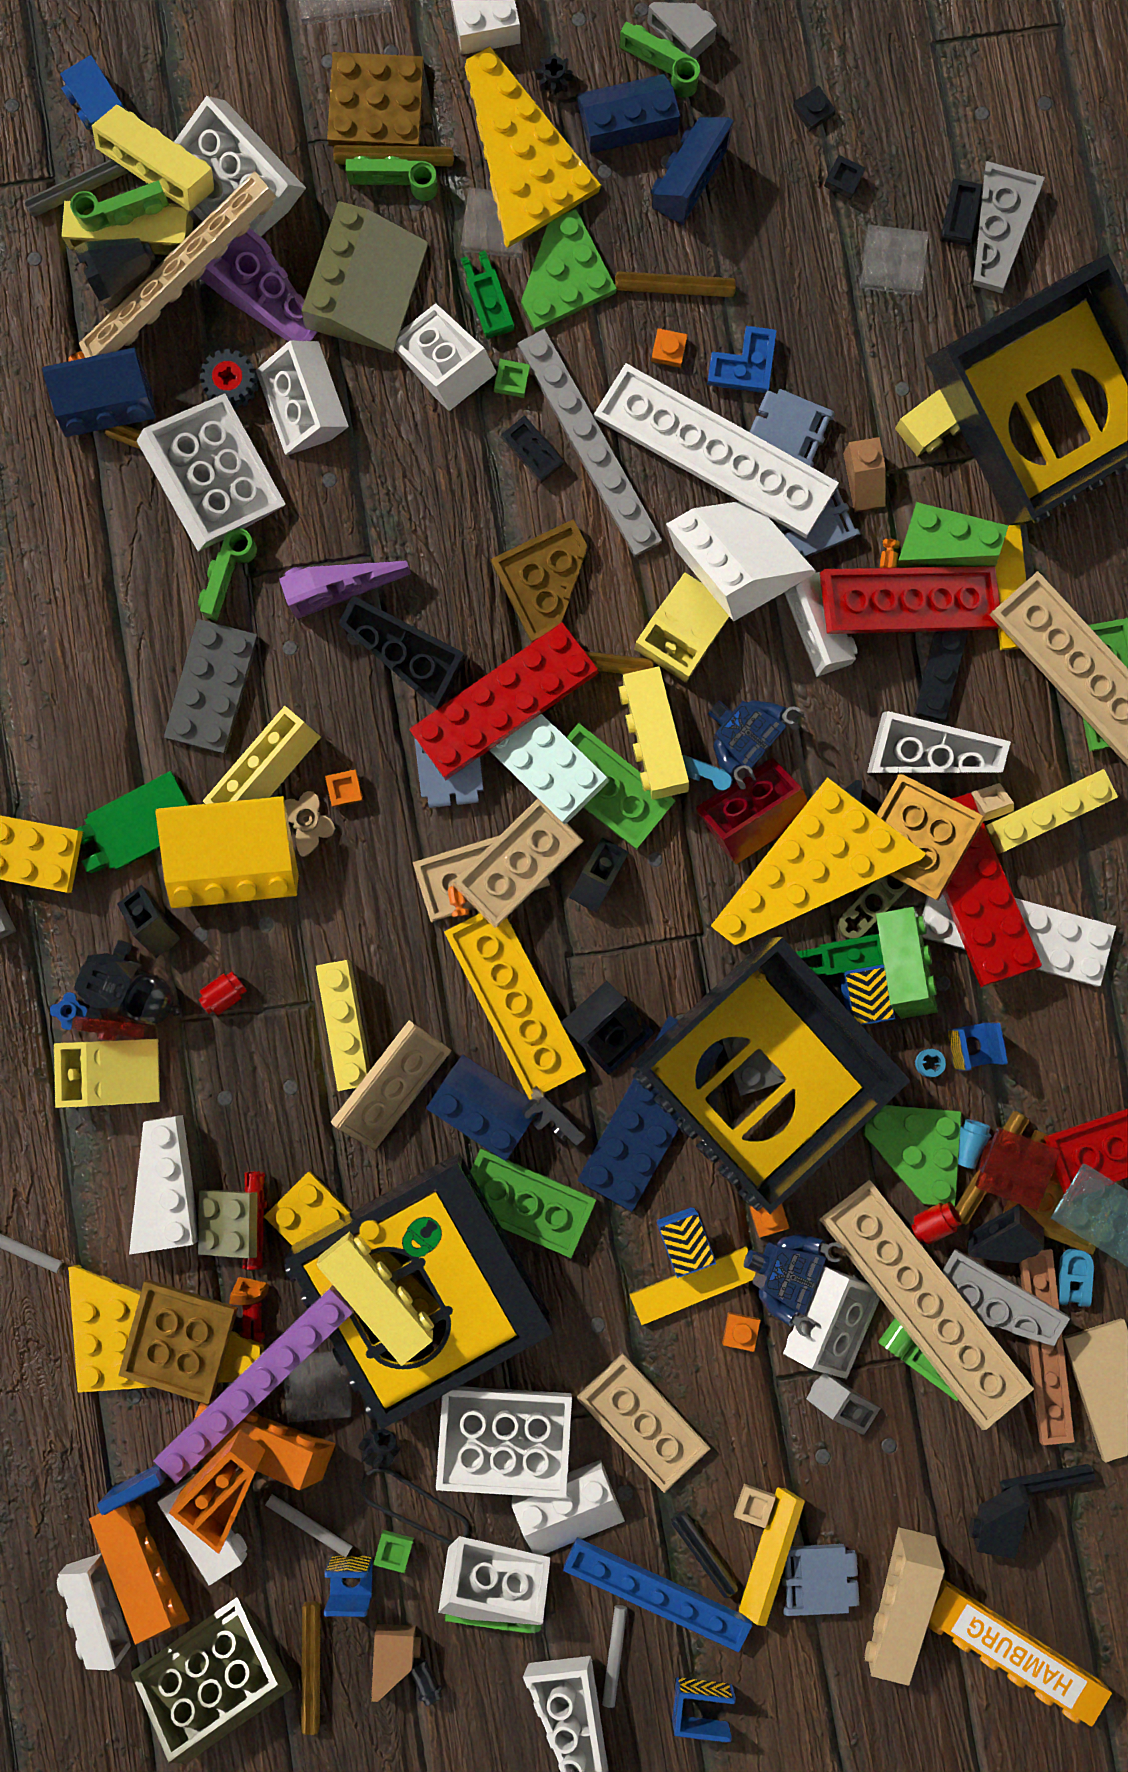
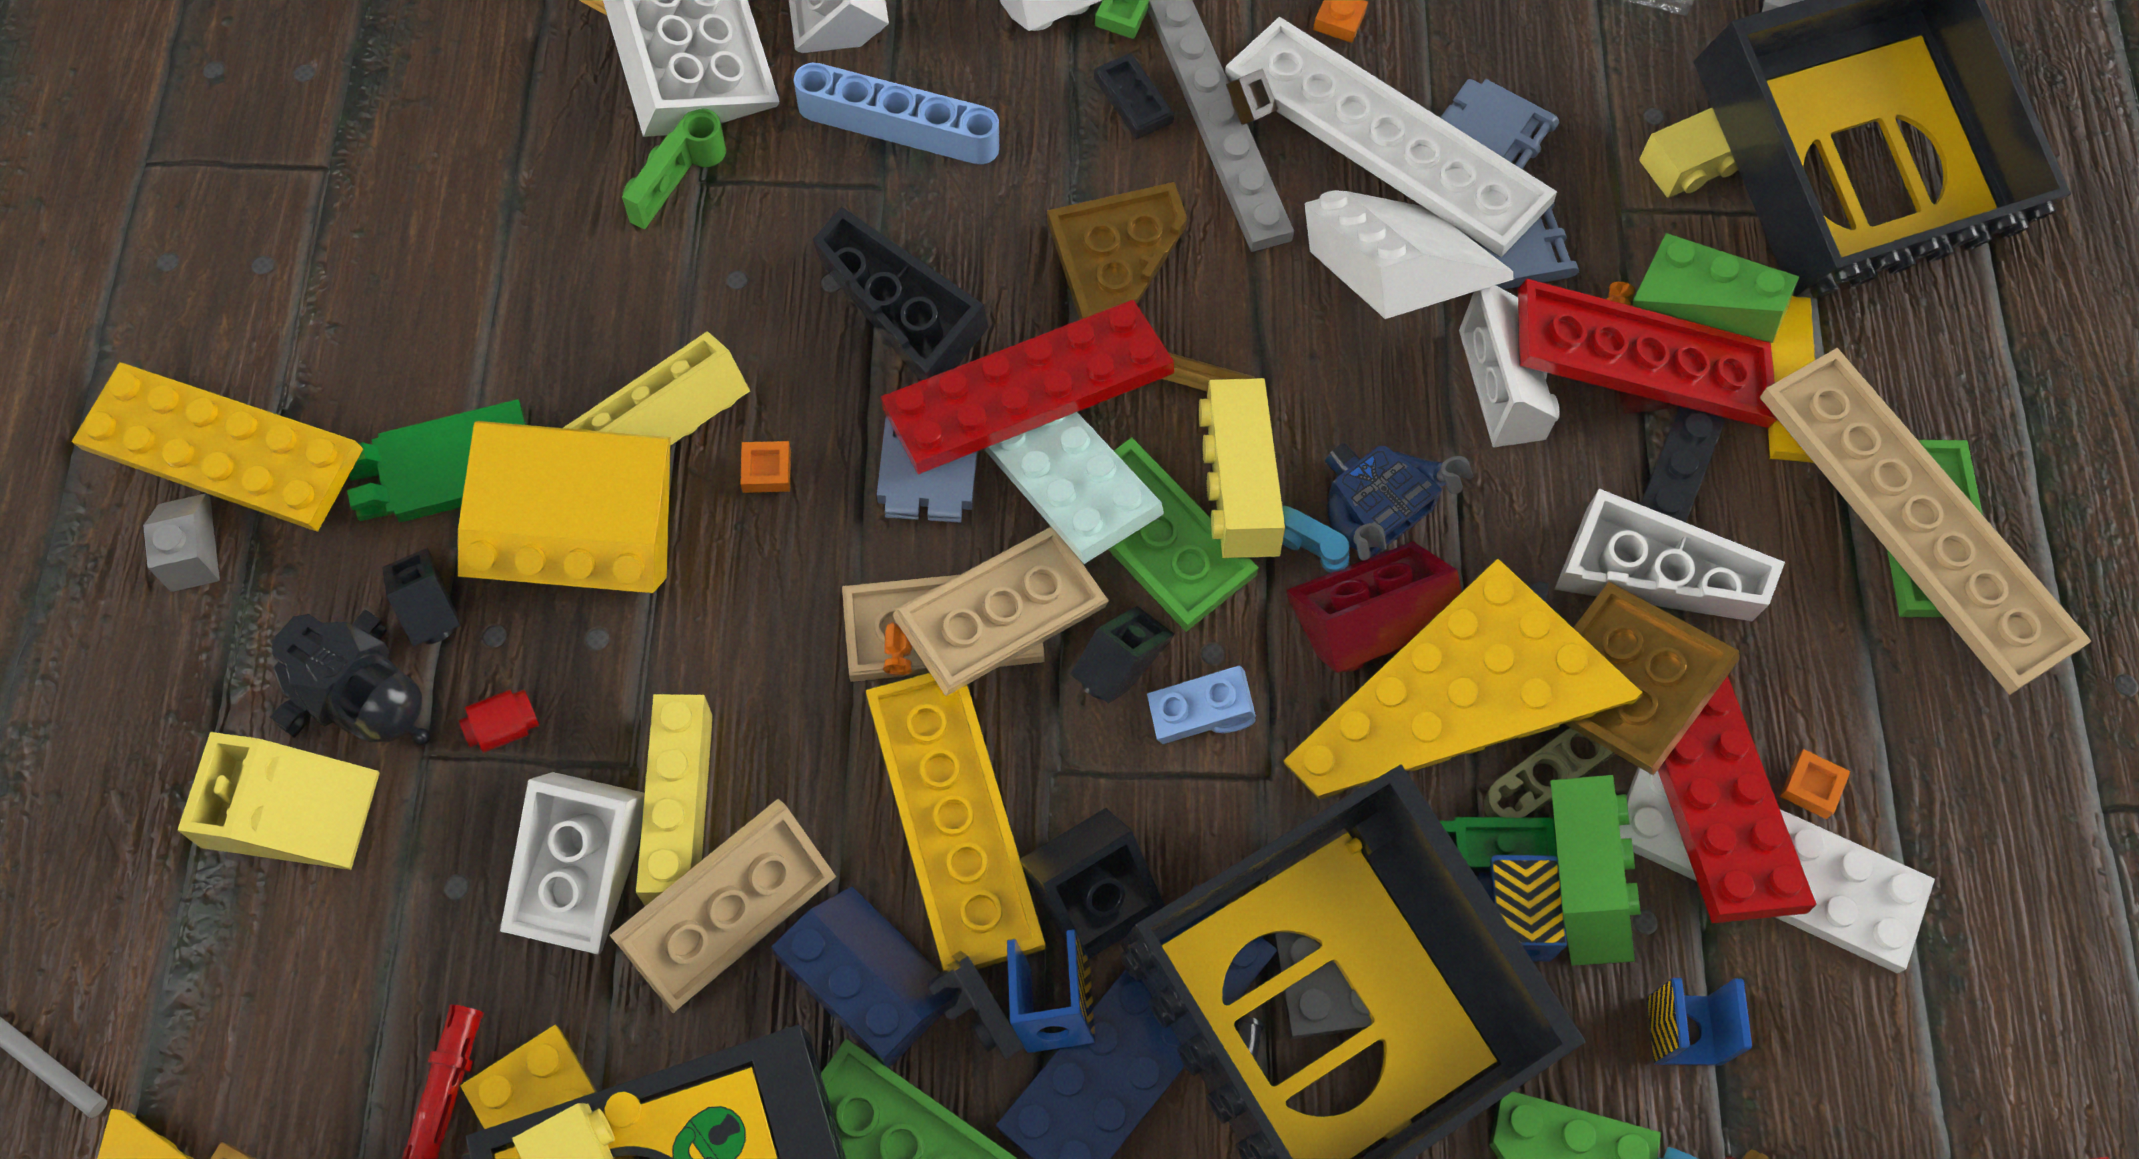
camera: 10 degrees right, 20 degrees down
blue plate [50,992,88,1030] -> none
clear red plate [71,1016,145,1041] -> none
white wedge [129,1115,198,1255] -> none
dark grey plate [164,619,259,755] -> none
olive plate [198,1190,257,1258] -> none
medium lavender wedge [279,561,411,619] -> none
tan animal [285,791,335,857] -> none
light yellow slope [634,573,730,683] -> none
blue plate [707,326,776,393] -> none
medium nougat slope [843,437,885,513] -> none
dark azure bush [915,1049,946,1077] -> none
tan plate [971,783,1014,821] -> none
light yellow brick [985,769,1118,854] -> none
none -> white slope [500,772,645,954]
none -> light blue beam [794,63,999,164]
none -> blue piece [1007,929,1095,1053]
none -> light blue plate [1147,665,1256,744]
none -> dark brown plate [1226,68,1278,125]
none -> orange plate [1780,749,1851,819]

